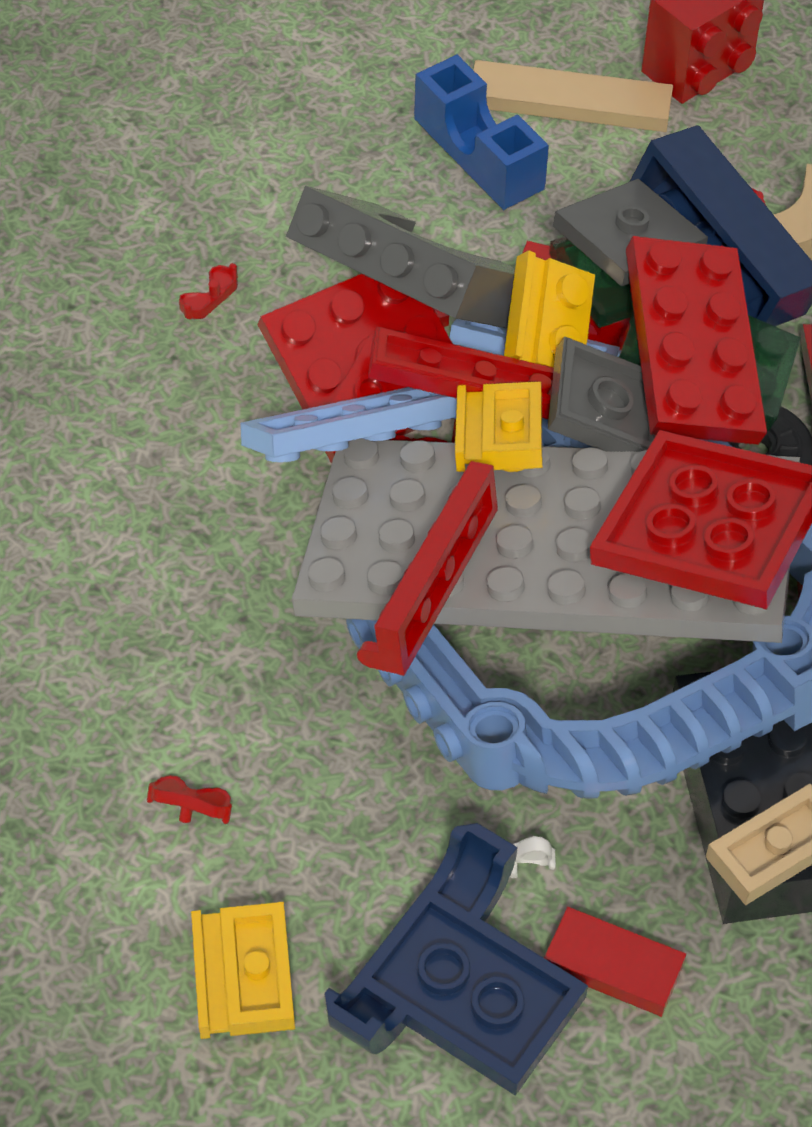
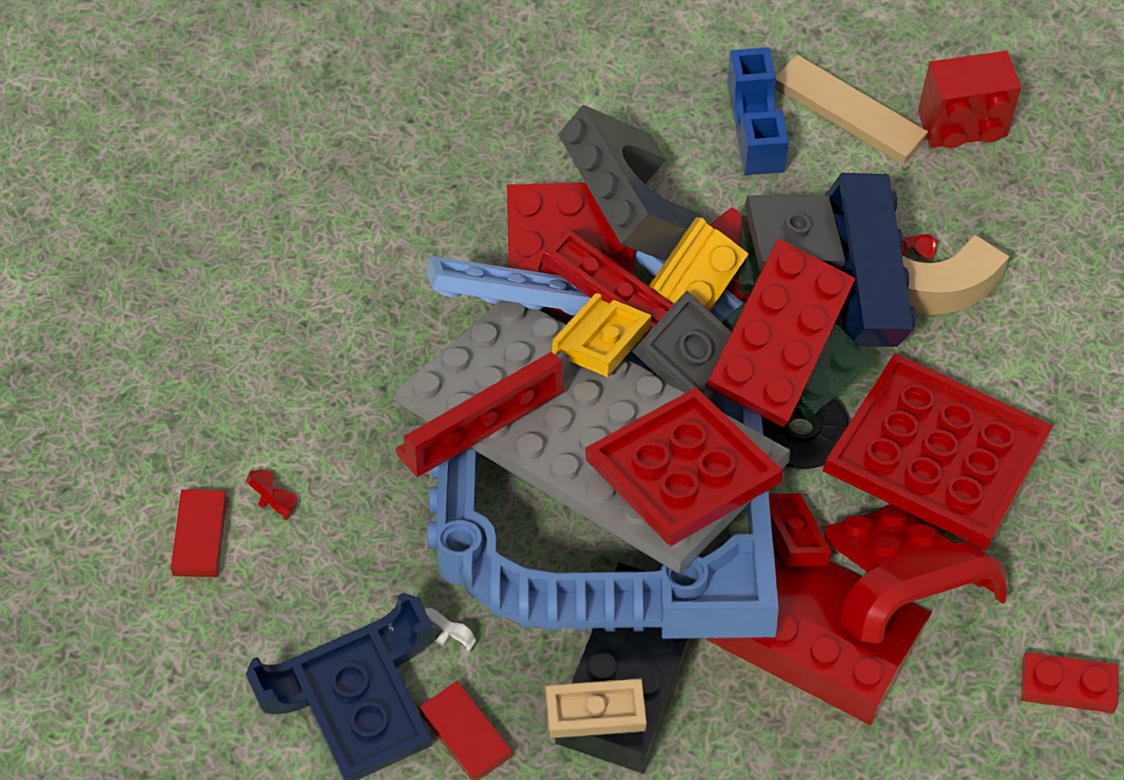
camera: 30 degrees right, 5 degrees up
red piece [179,263,238,319] -> none
yellow plate [191,902,295,1039] -> none
none -> red tile [171,489,227,577]

